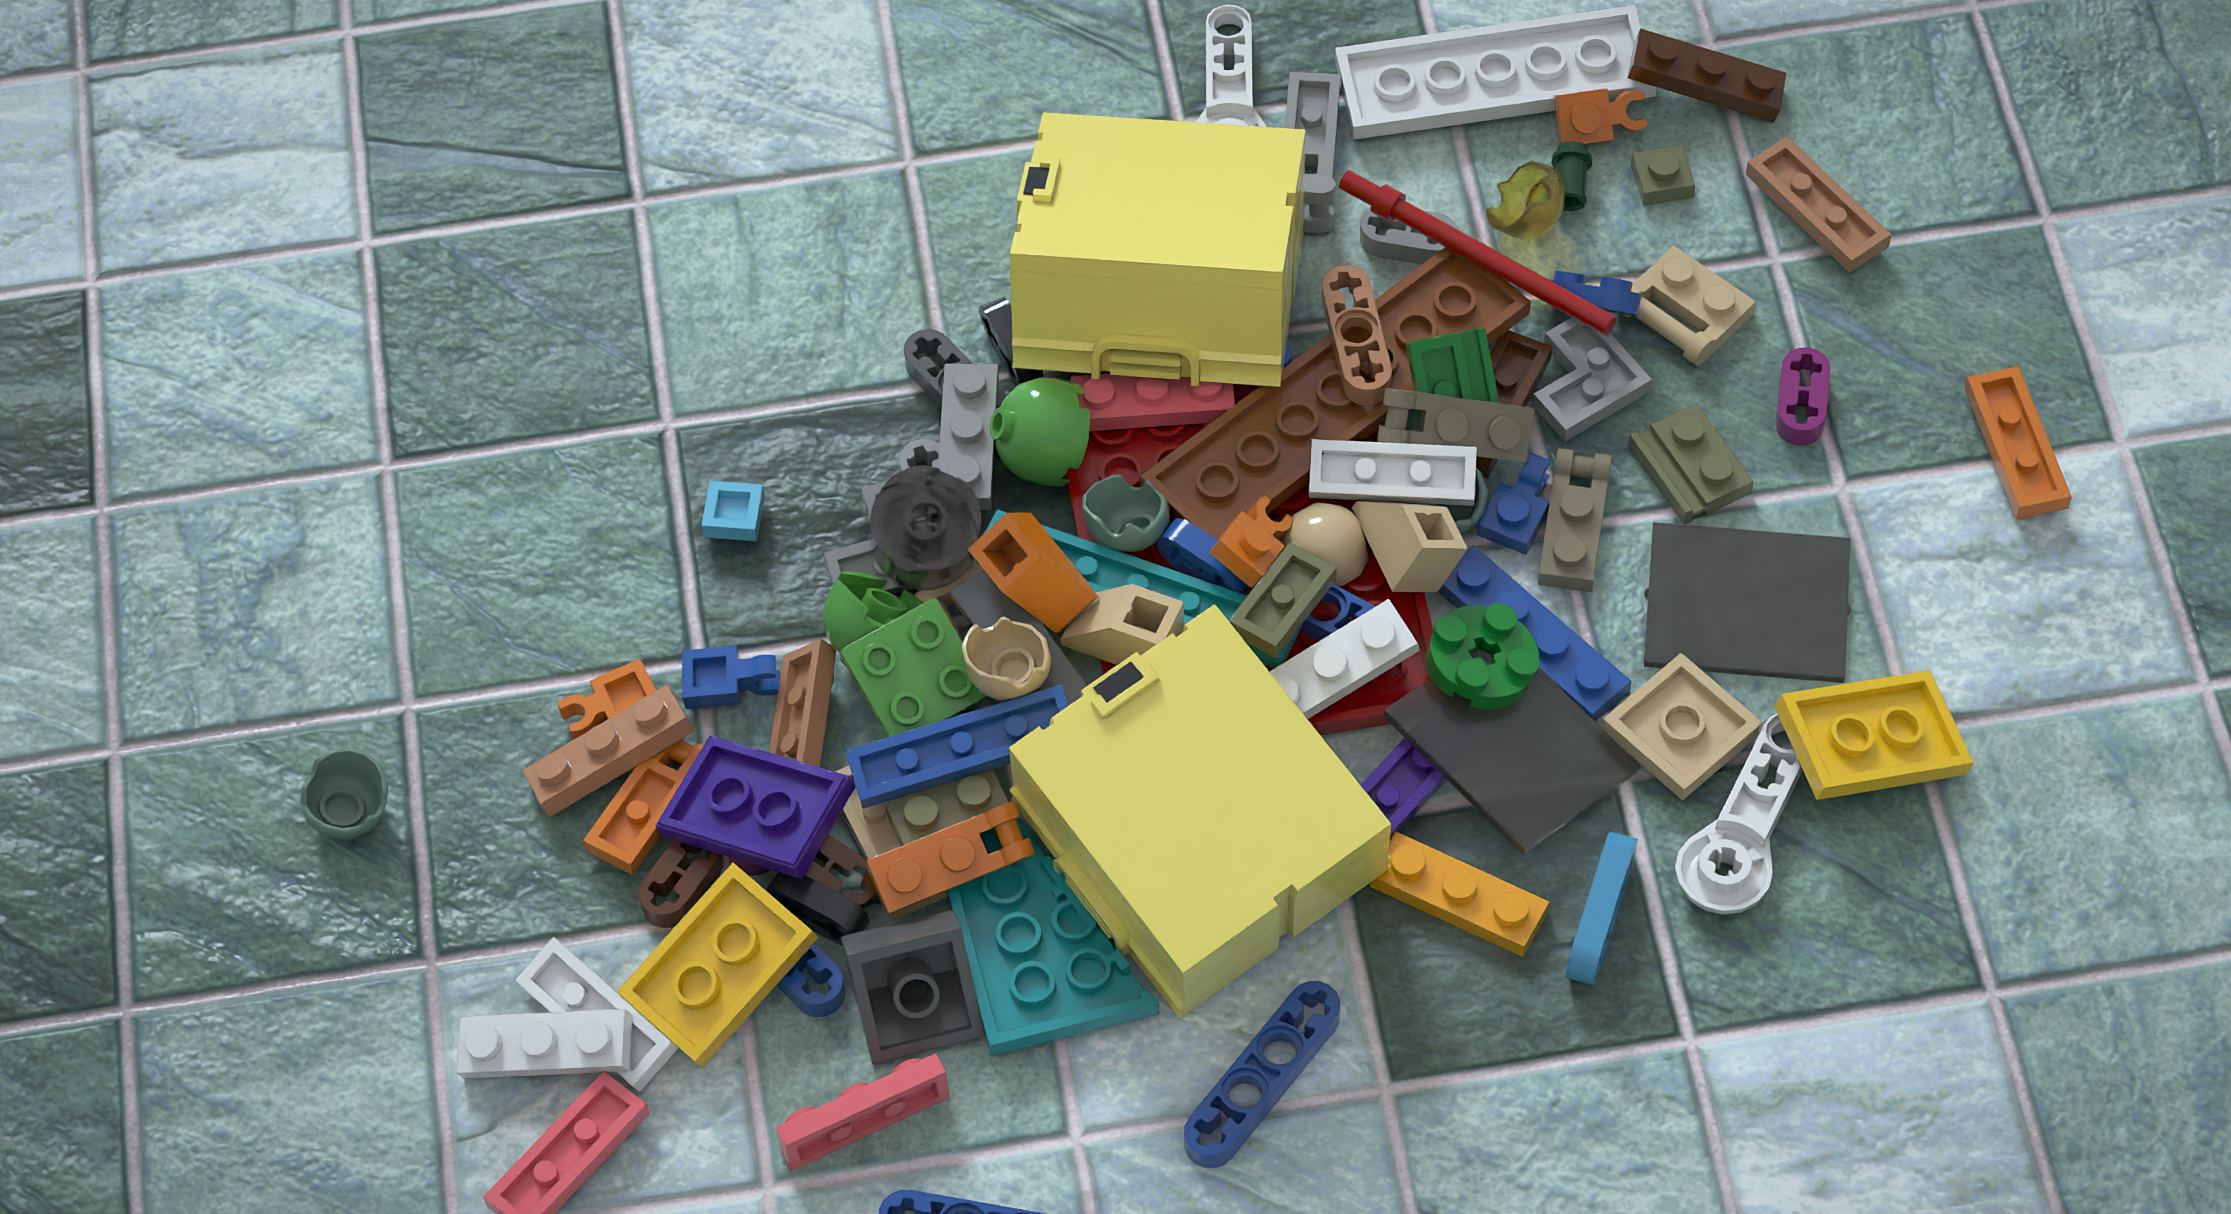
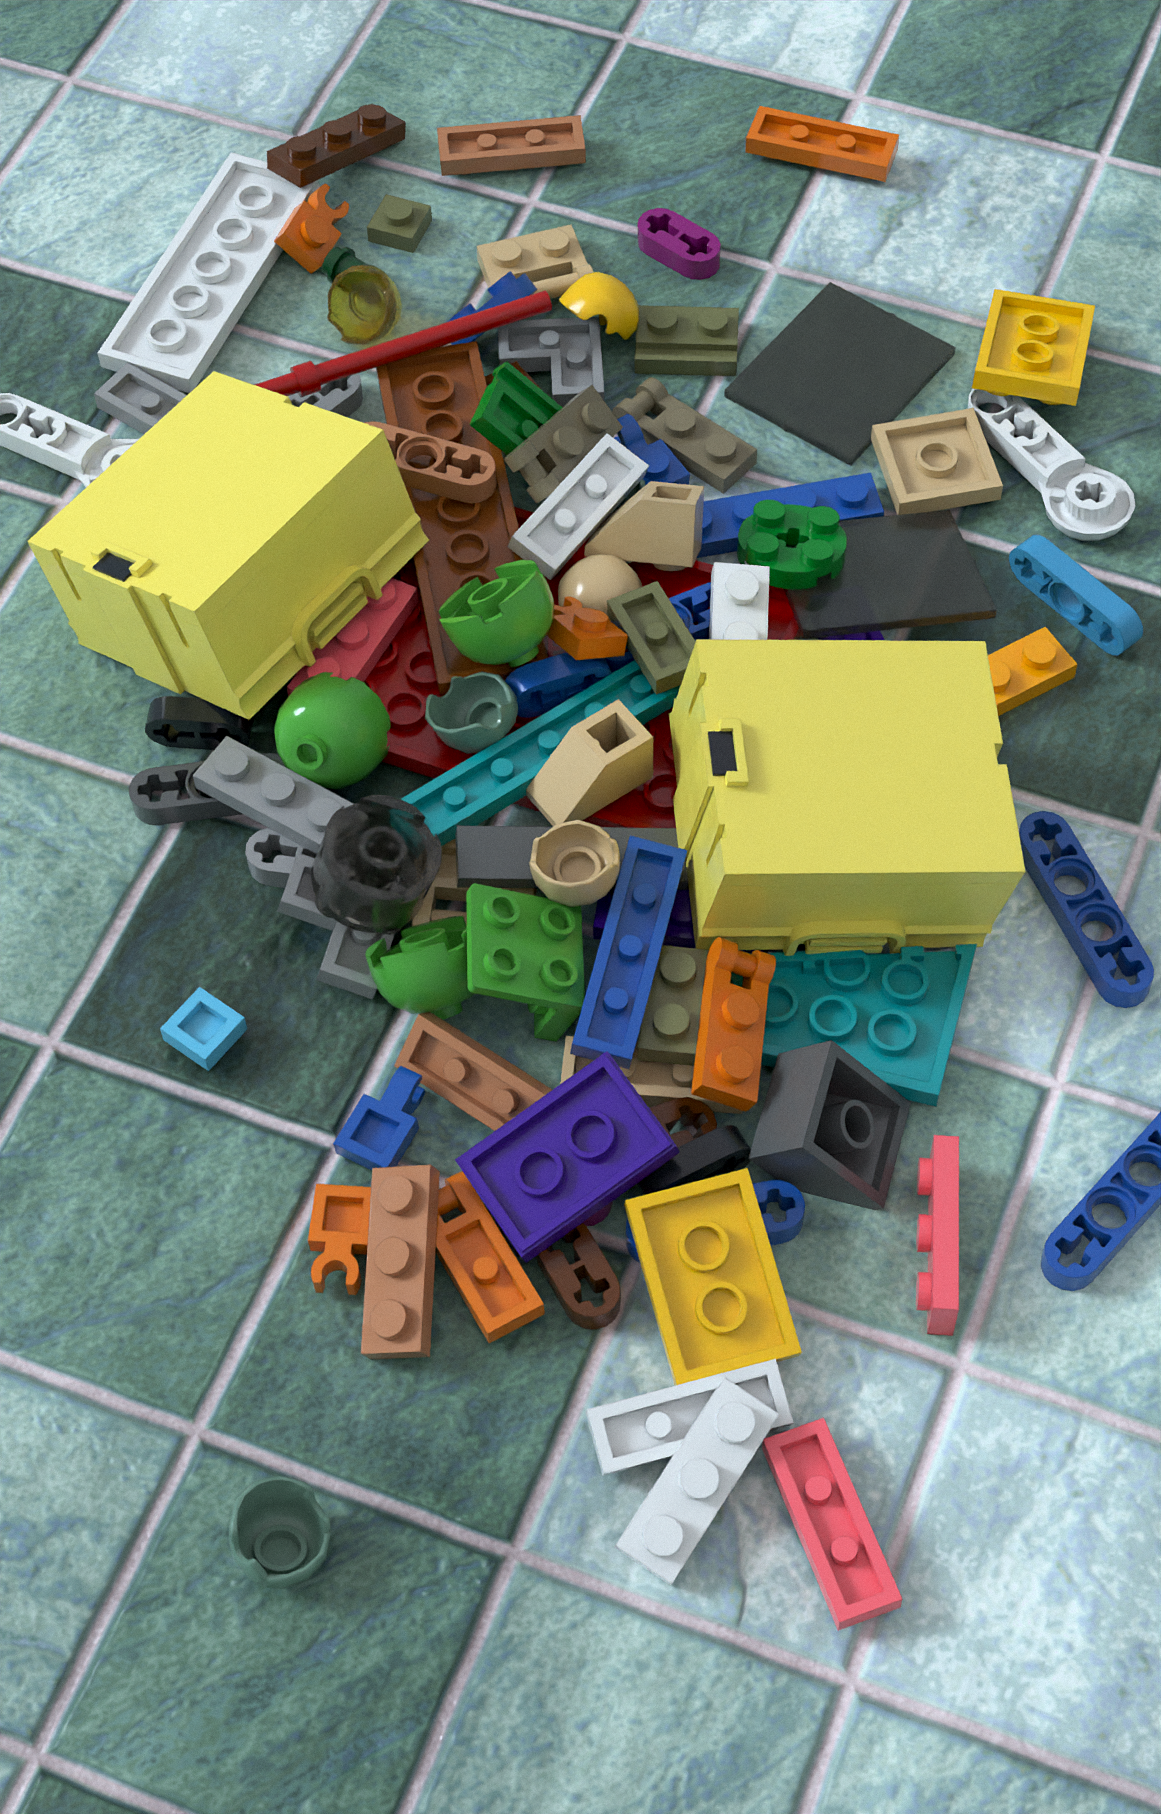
camera: 60 degrees left, 0 degrees up
orange slope [968,513,1099,633] -> none
none -> bright green cylinder [438,560,554,667]
none -> yellow hair [559,272,640,340]

